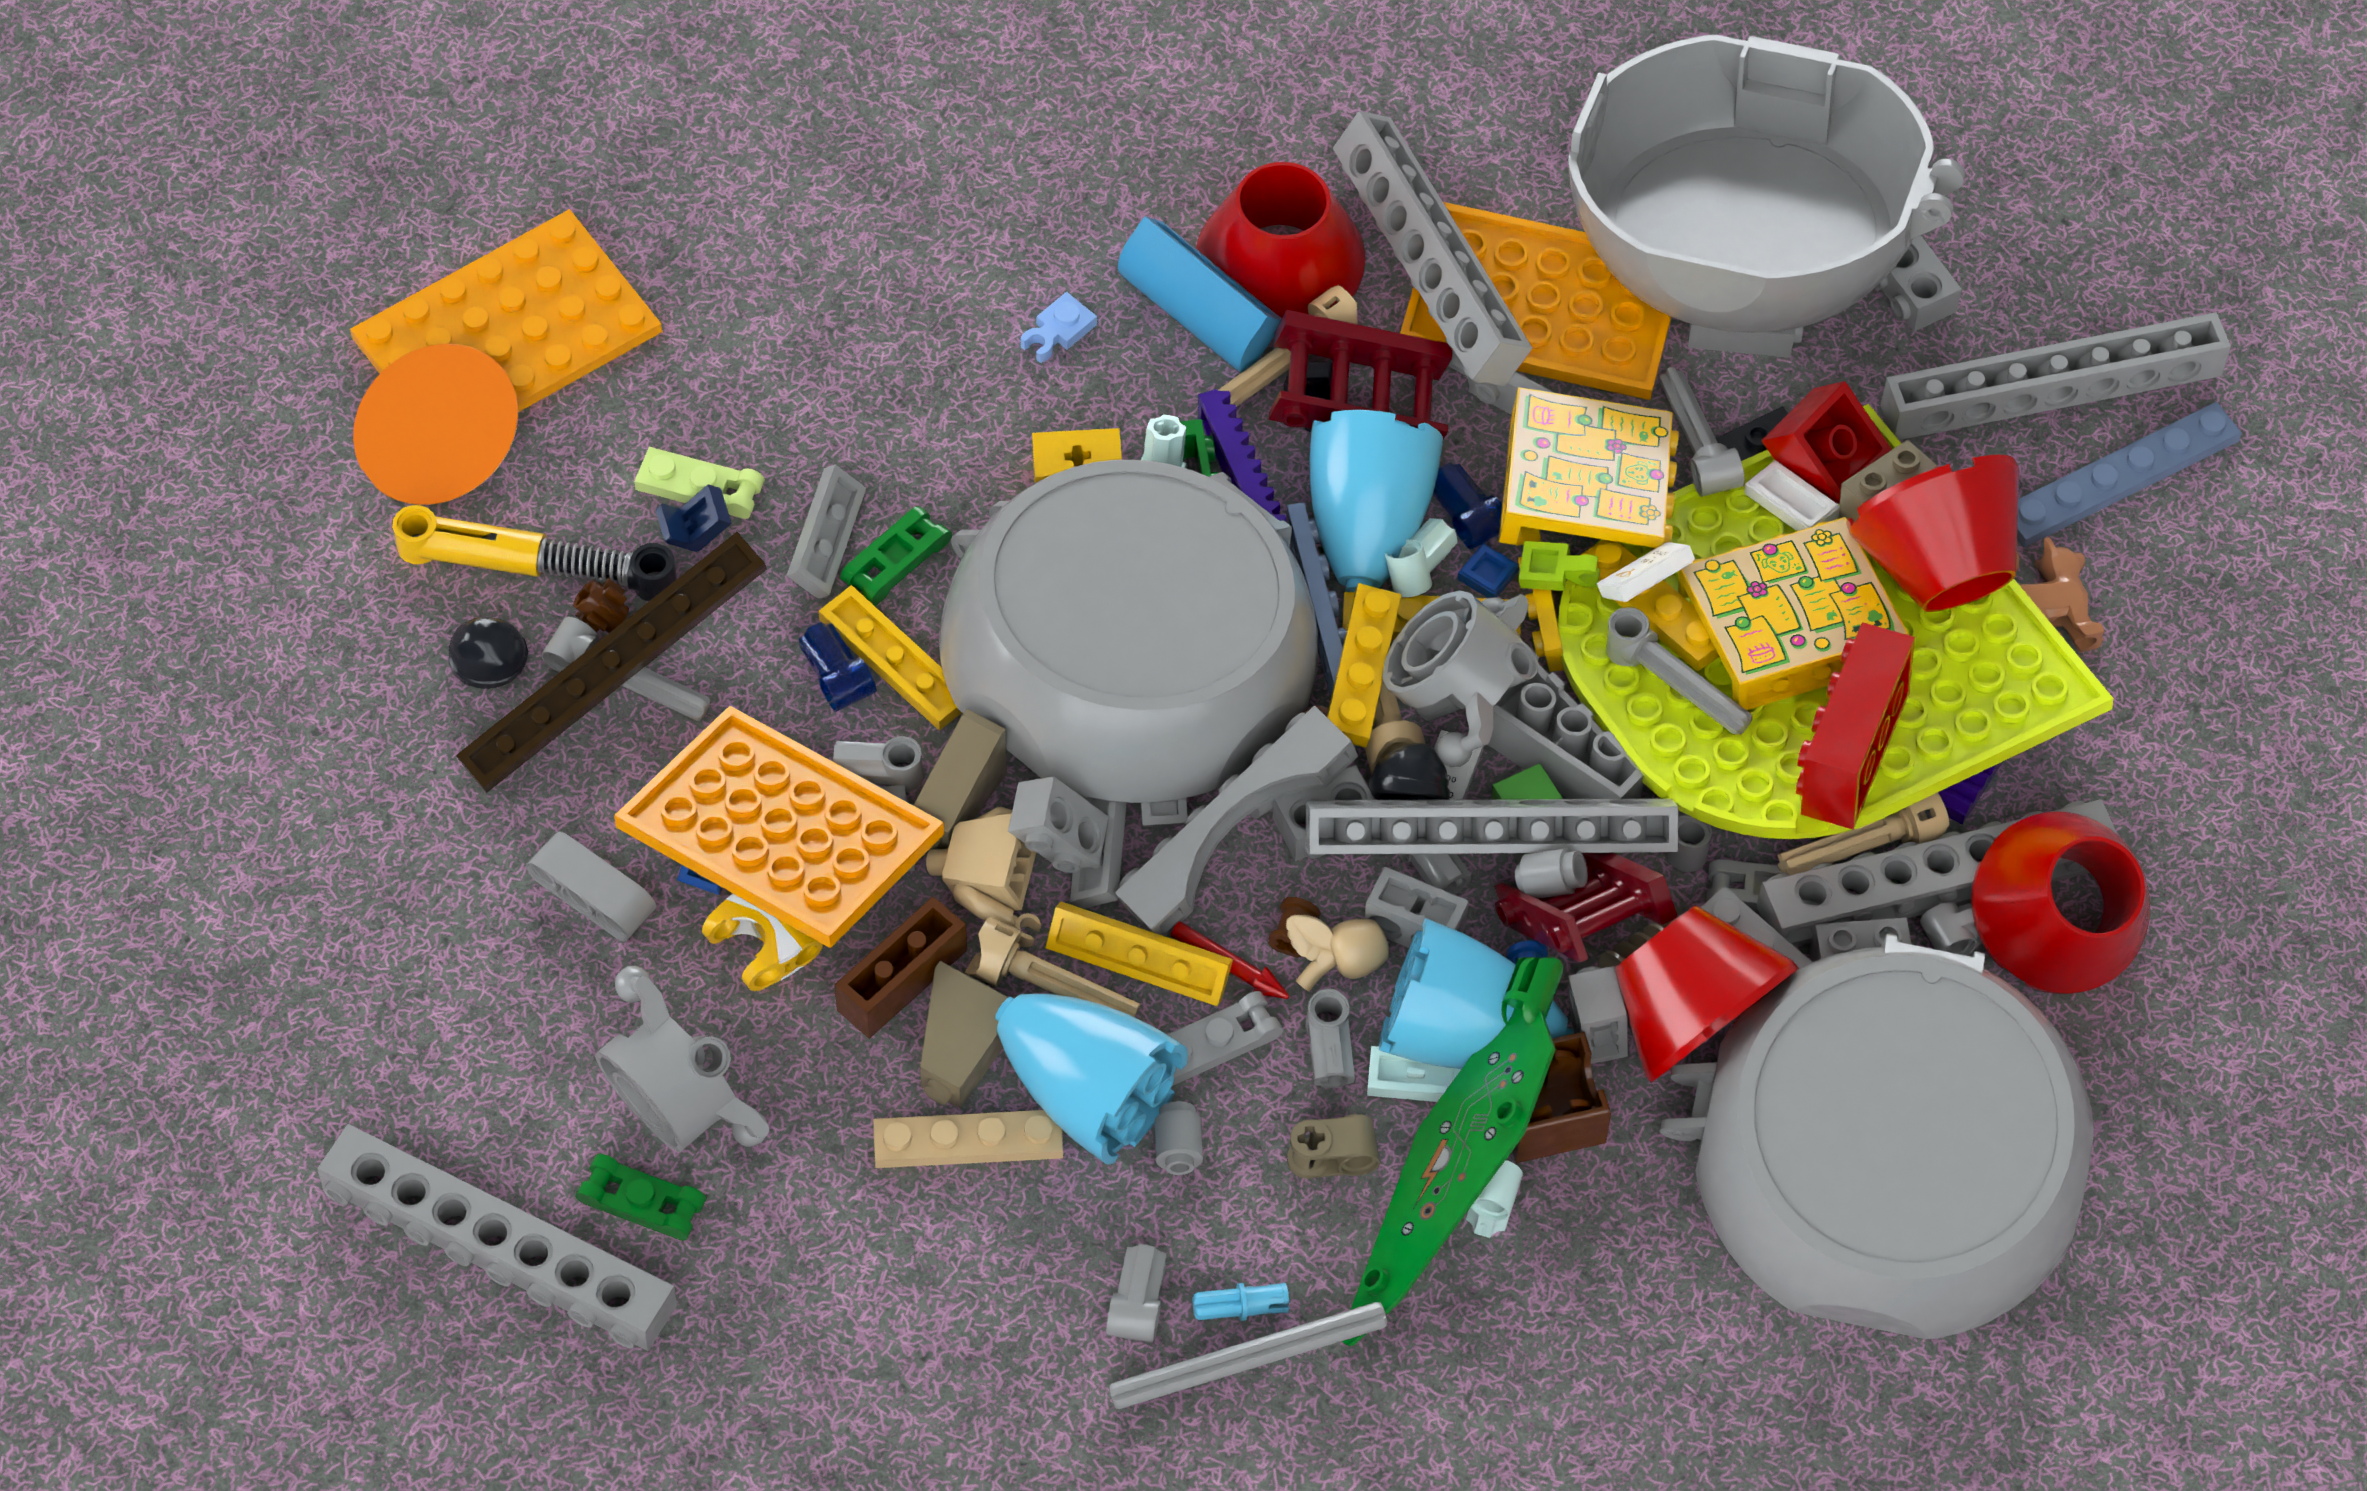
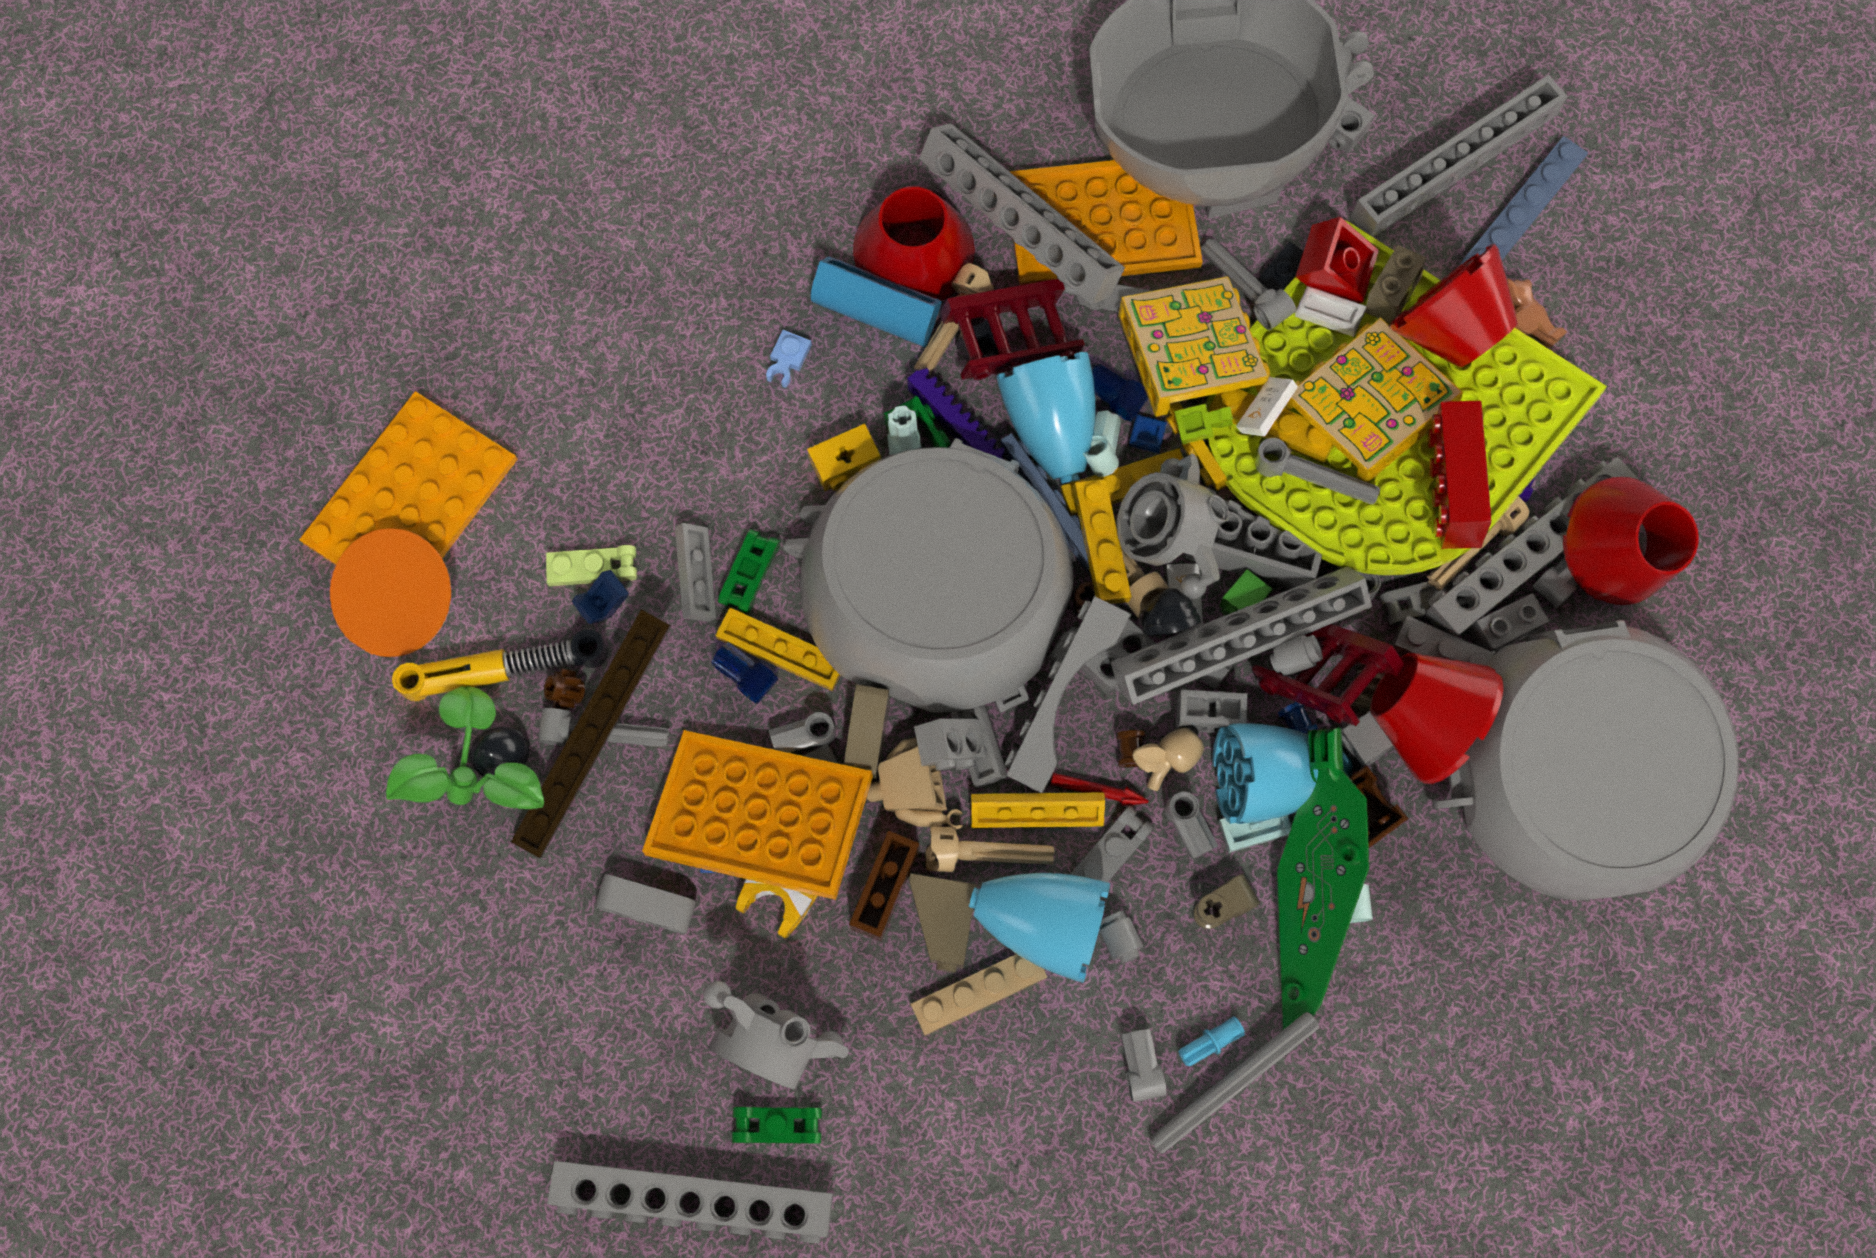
camera: 20 degrees left, 15 degrees up
none -> bright green plant [386,686,544,809]

